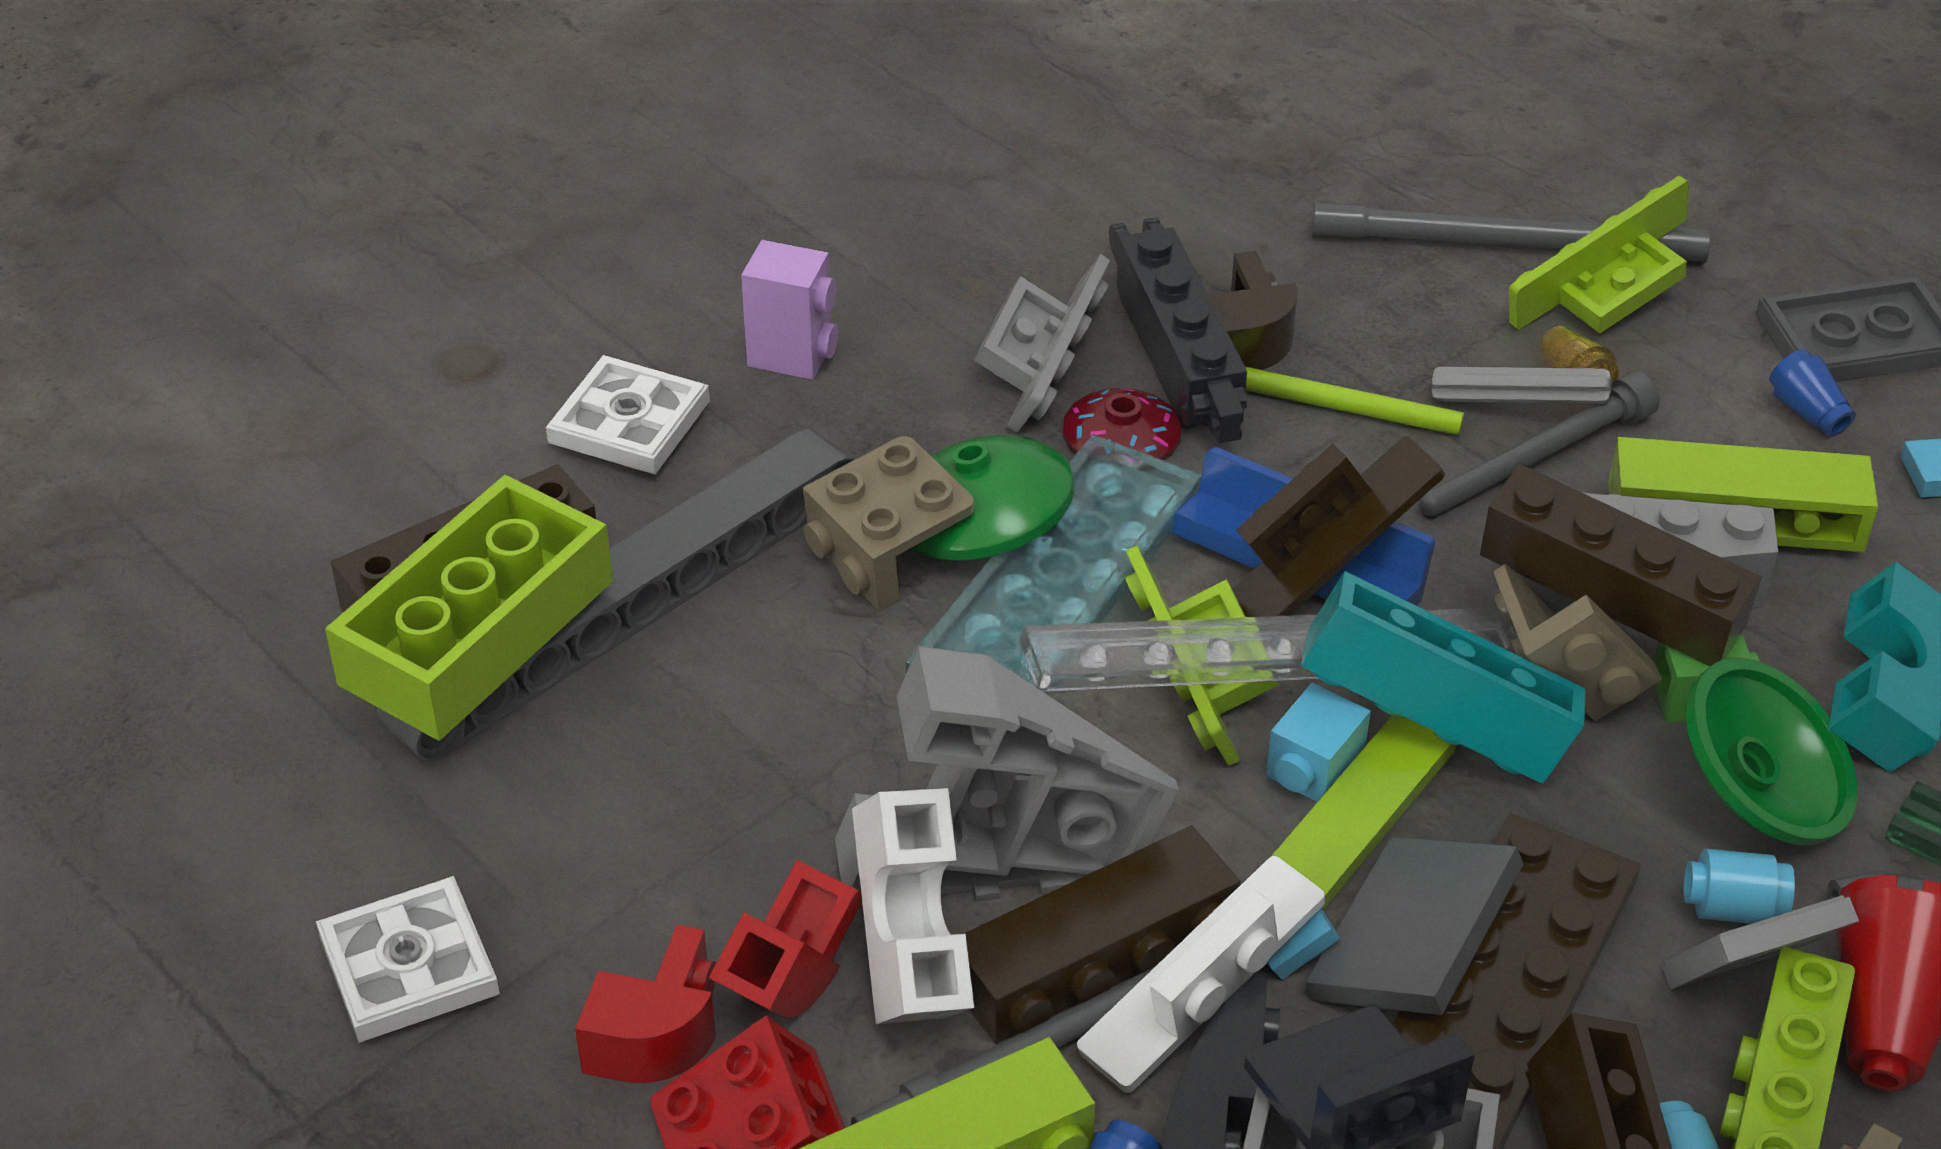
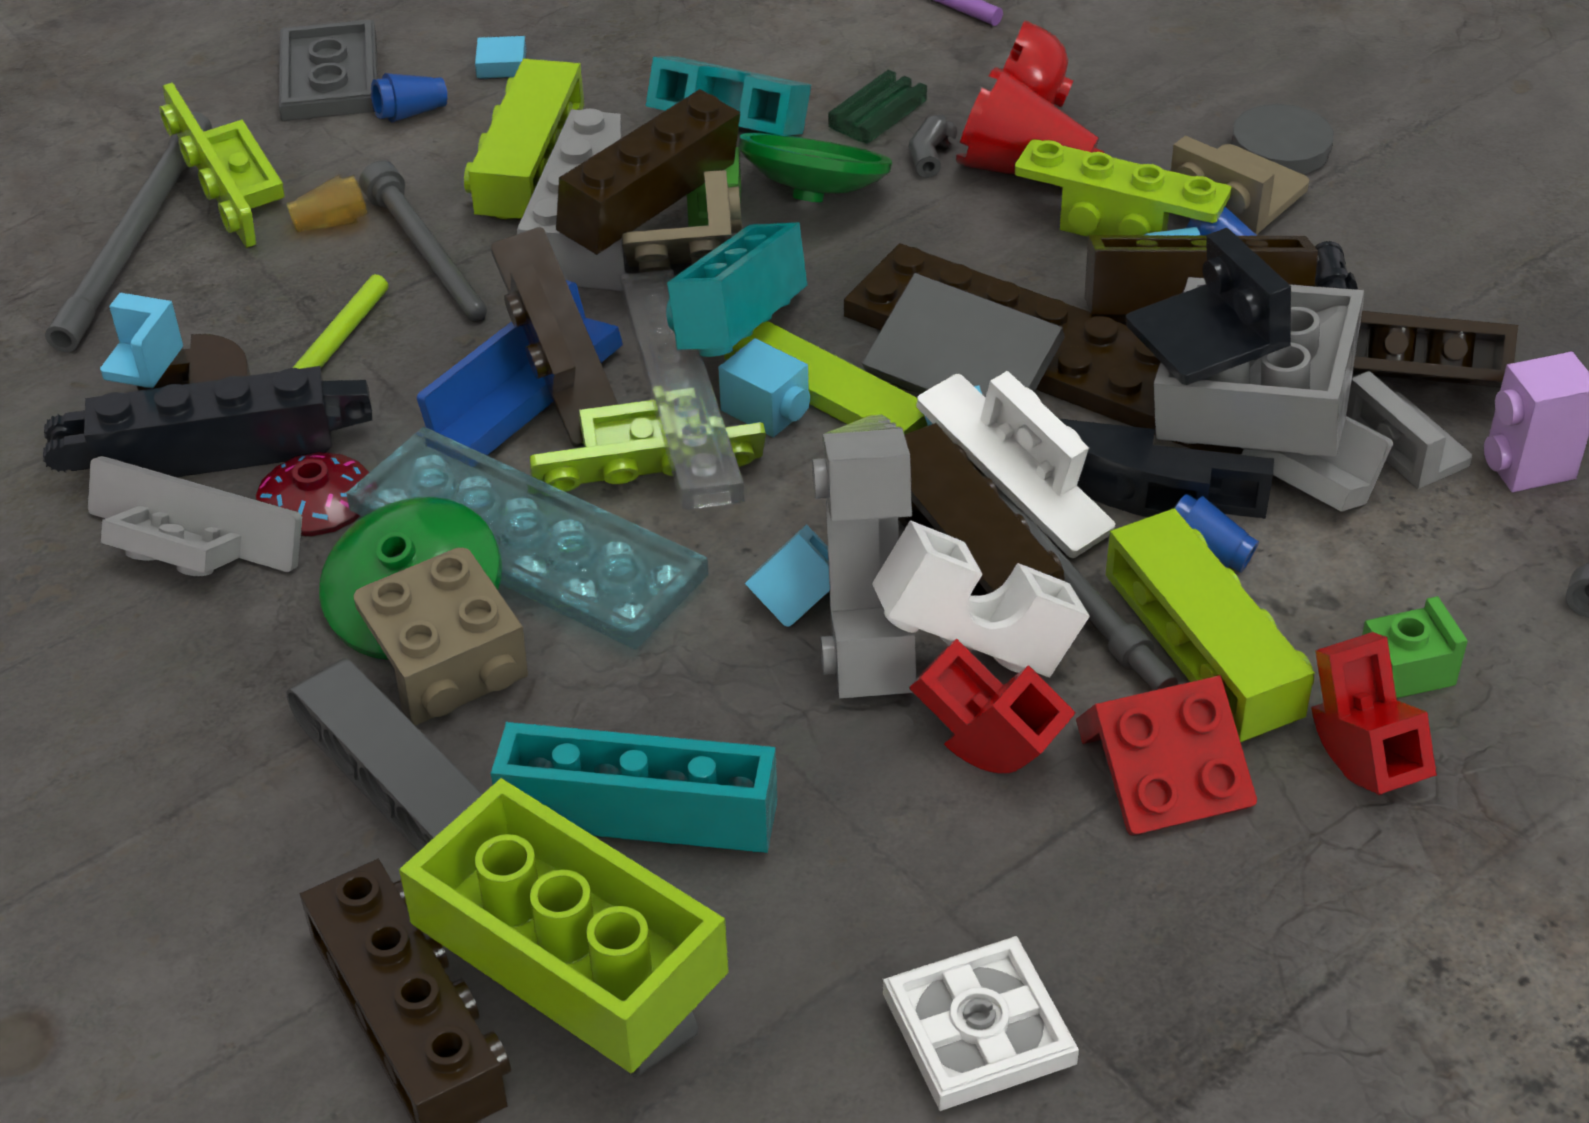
camera: 85 degrees left, 0 degrees up
white piece [546,355,710,474] -> none
red brick [575,925,716,1083] -> none
lavender brick [741,240,839,380] -> none
light grey axle [1431,367,1611,404] -> none
light grey tile [1661,895,1859,990] -> none
medium azure brick [1683,848,1795,924] -> none
none -> medium azure panel [100,293,183,388]
none -> teal brick [491,722,778,853]

